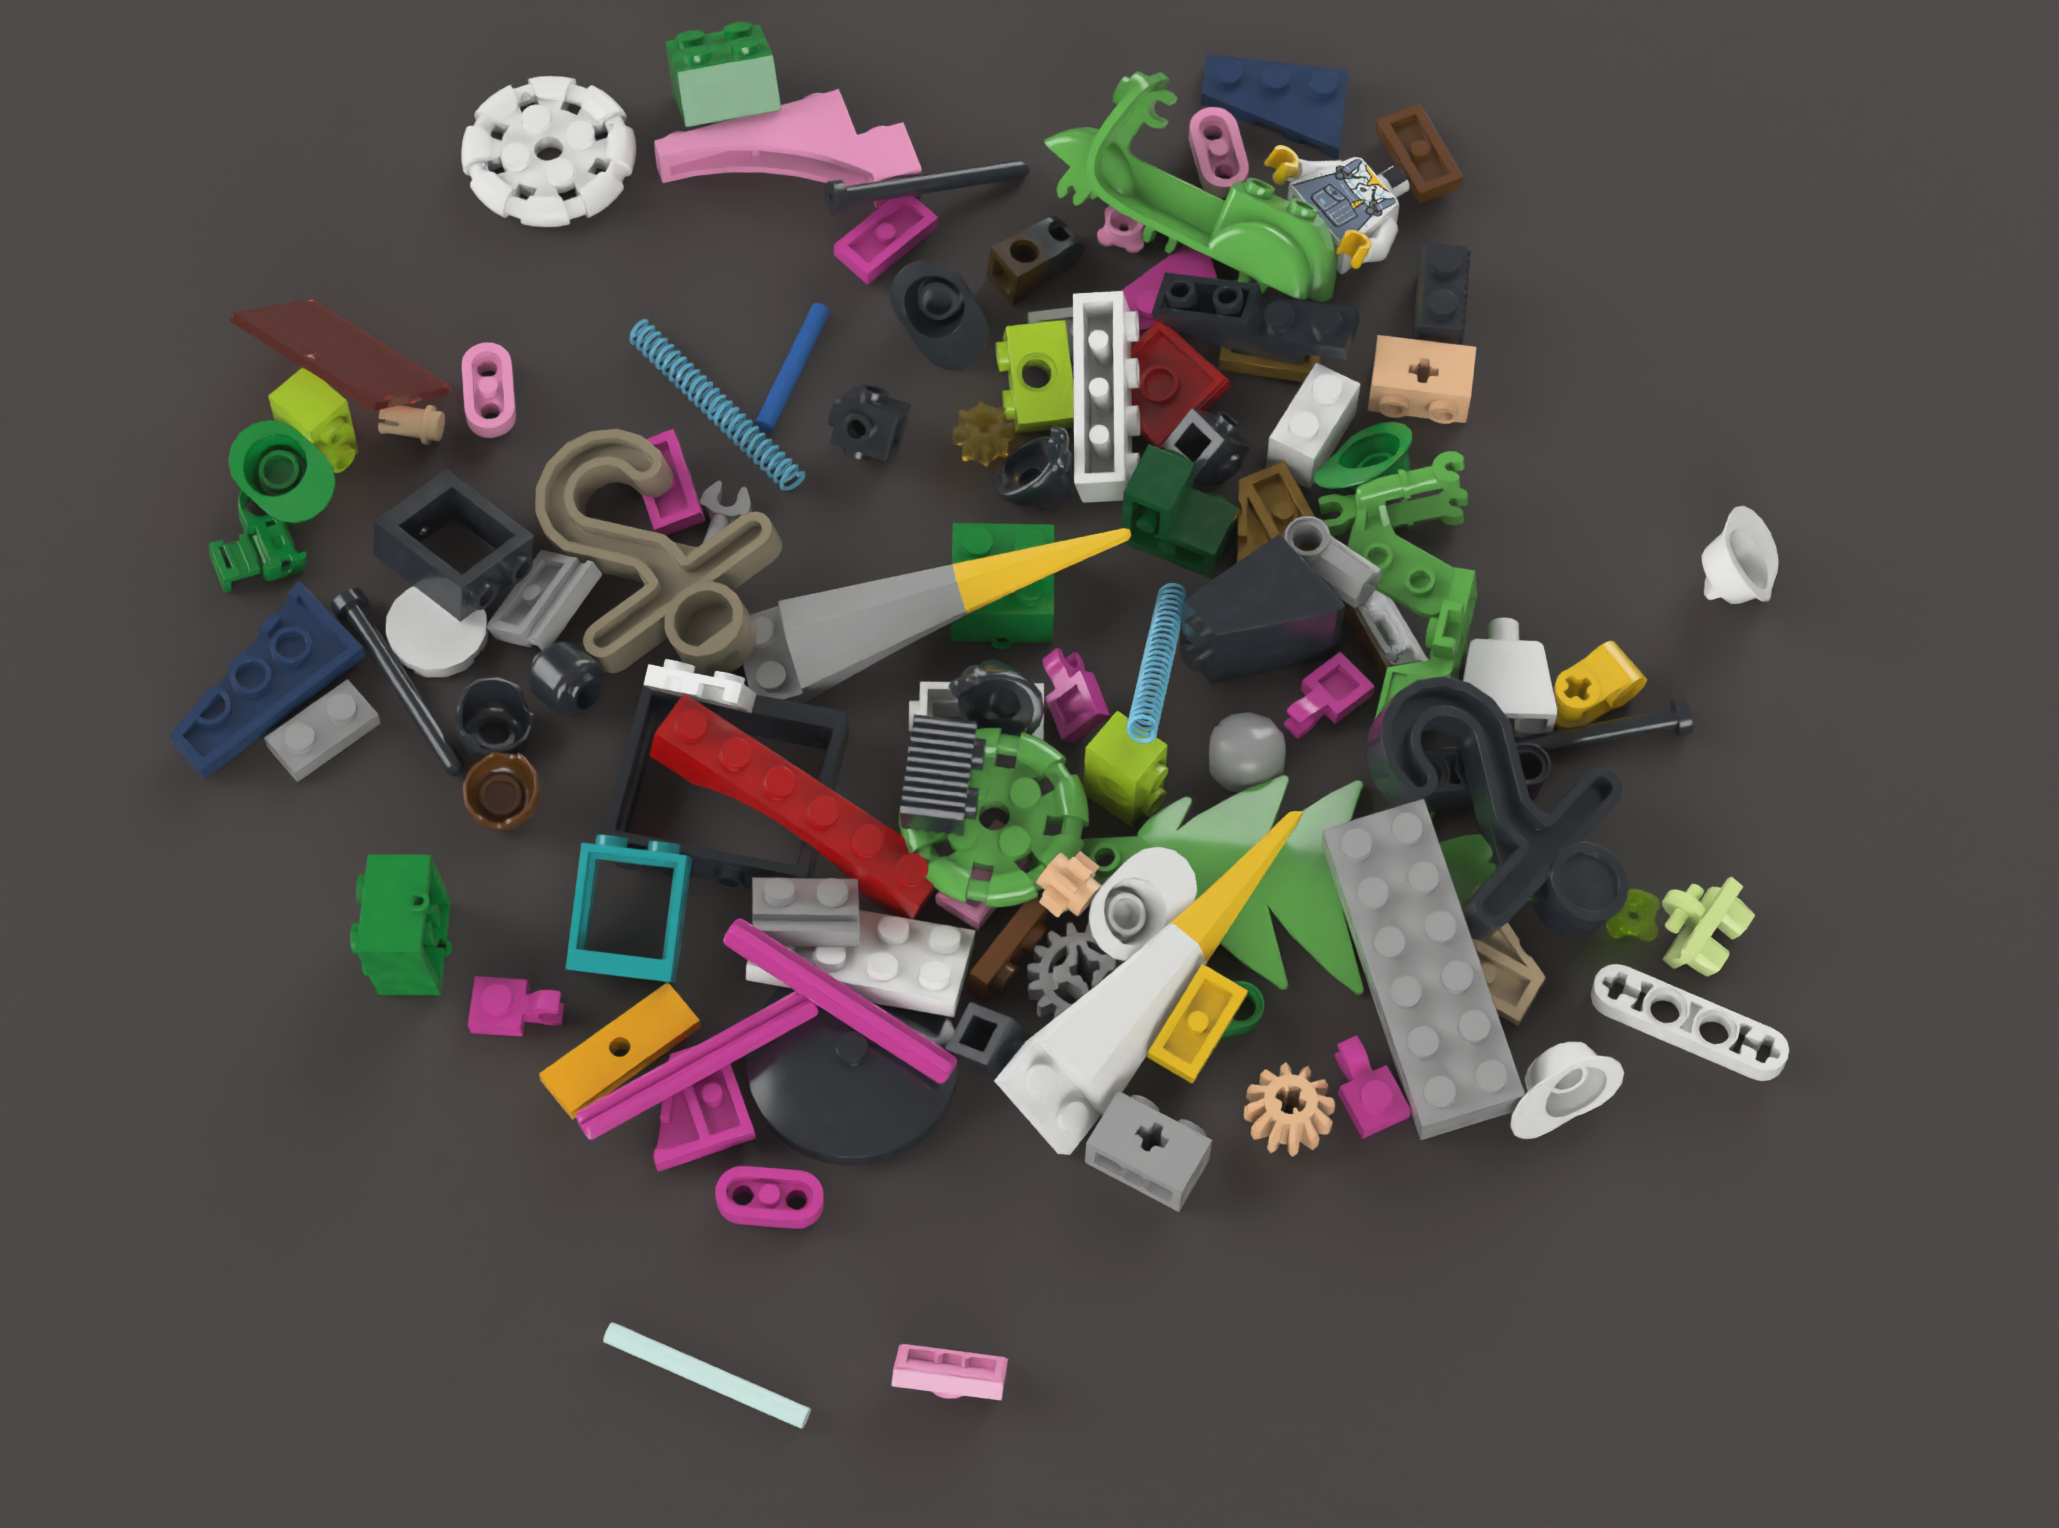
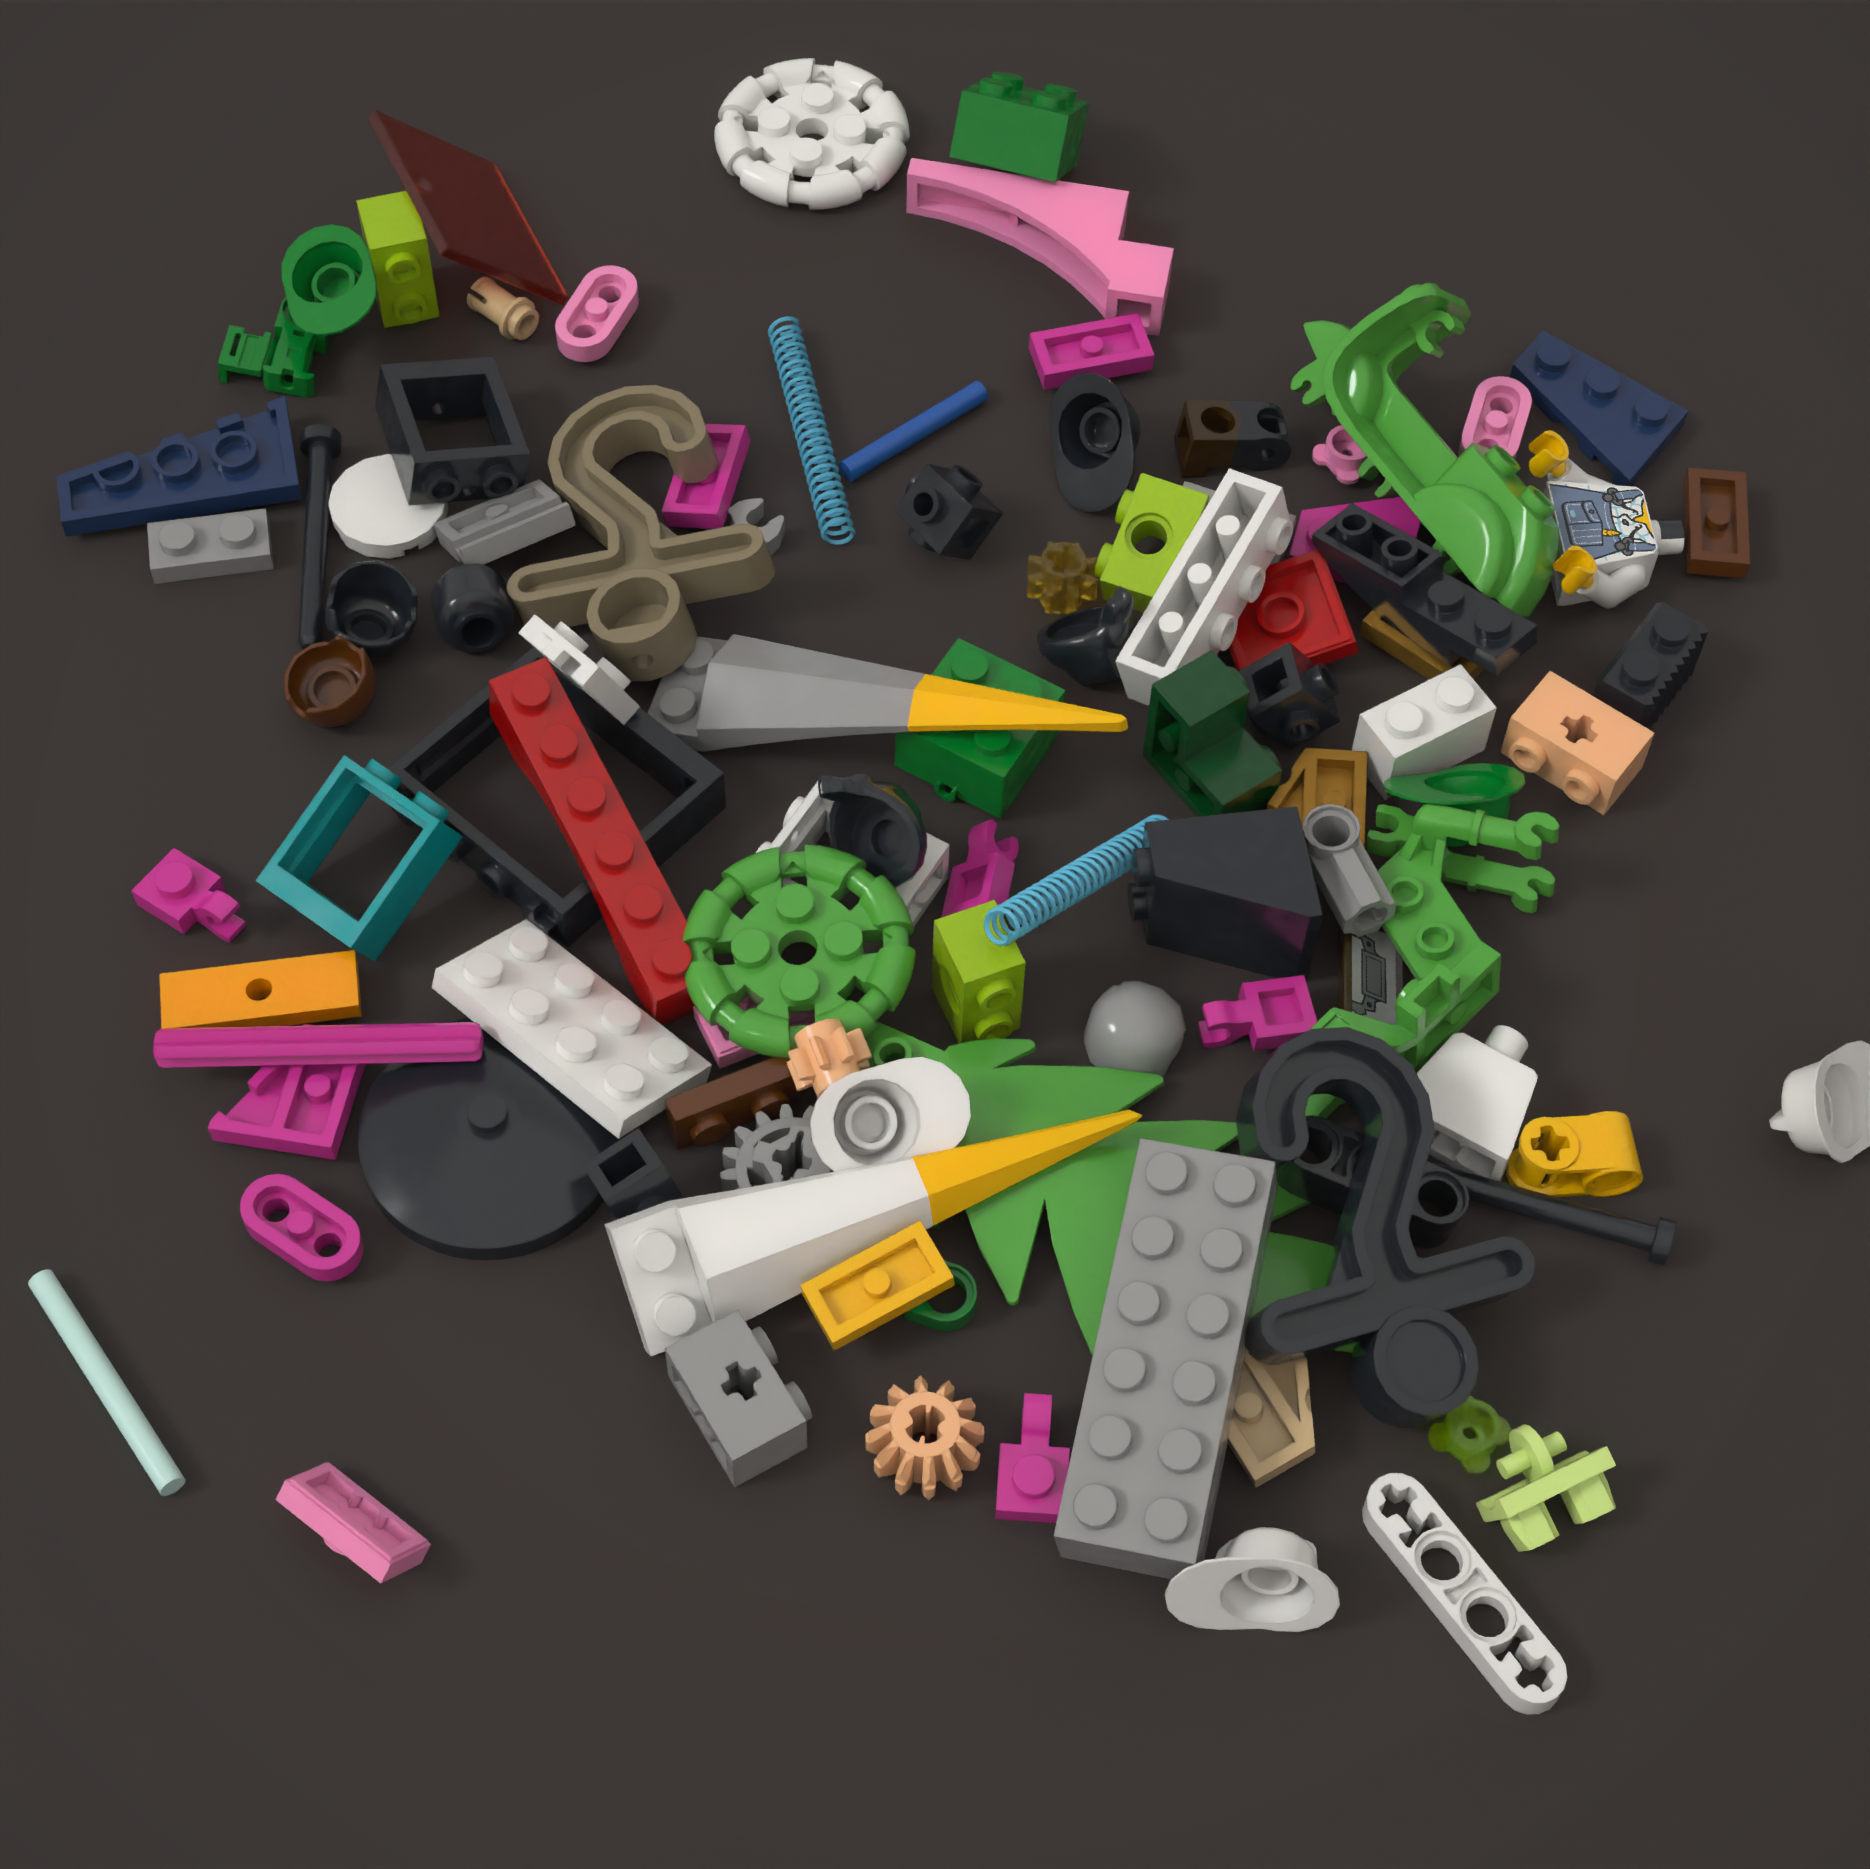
camera: 30 degrees right, 5 degrees down
green brick [350,854,452,996] -> none
dark pink axle [723,918,958,1084] -> none
light grey plate [752,878,860,947] -> none
black bar [824,159,1029,215] -> none
black brick [900,714,986,836] -> none

